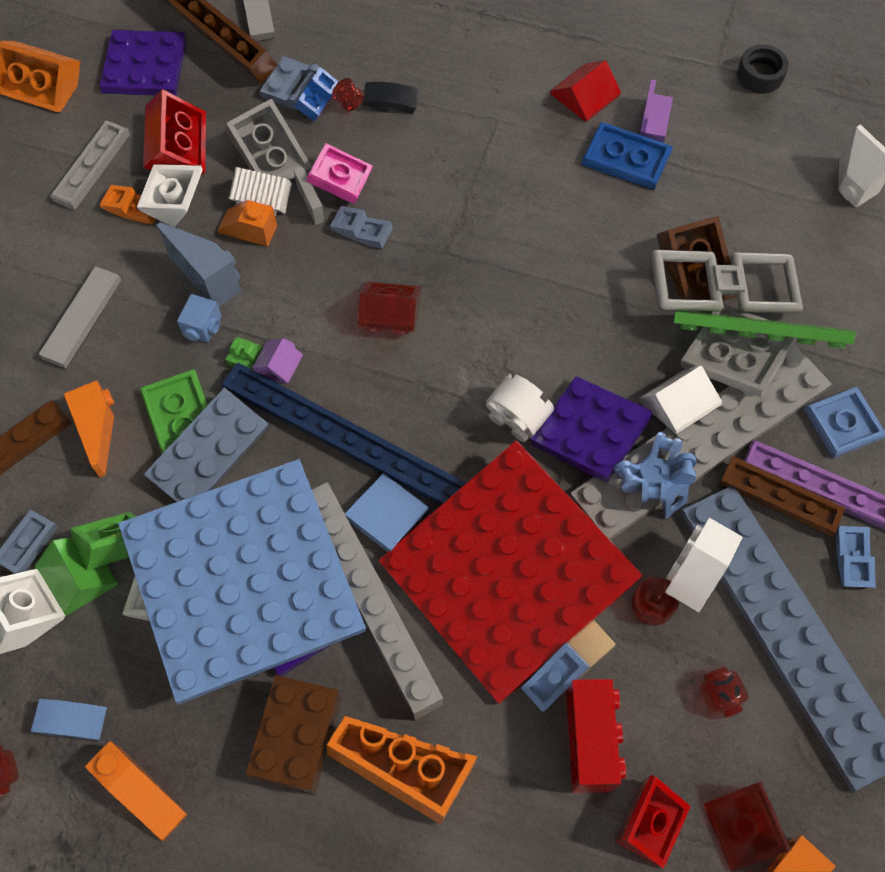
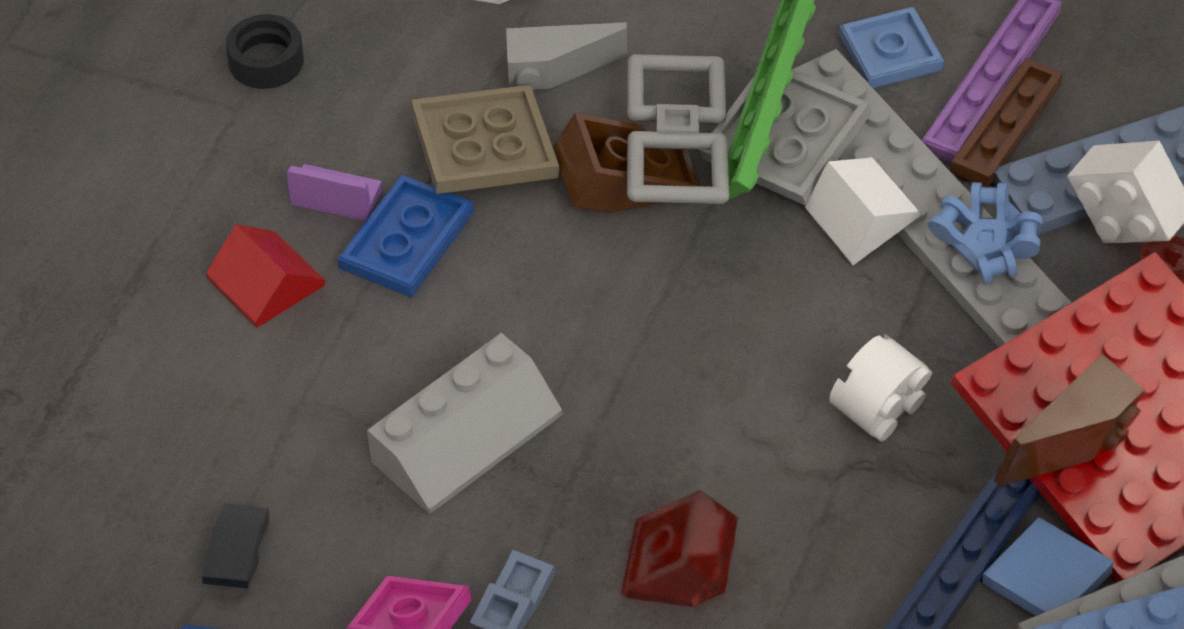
camera: 85 degrees left, 15 degrees down
clear red wheel [332,78,364,111] -> none
dark purple plate [531,376,652,483] -> none
medium blue slope [835,526,876,588] -> none
none -> light grey slope [367,333,562,515]
none -> dark tan plate [411,85,559,194]
none -> light grey slope [506,22,628,90]
none -> reddish brown slope [993,354,1145,486]

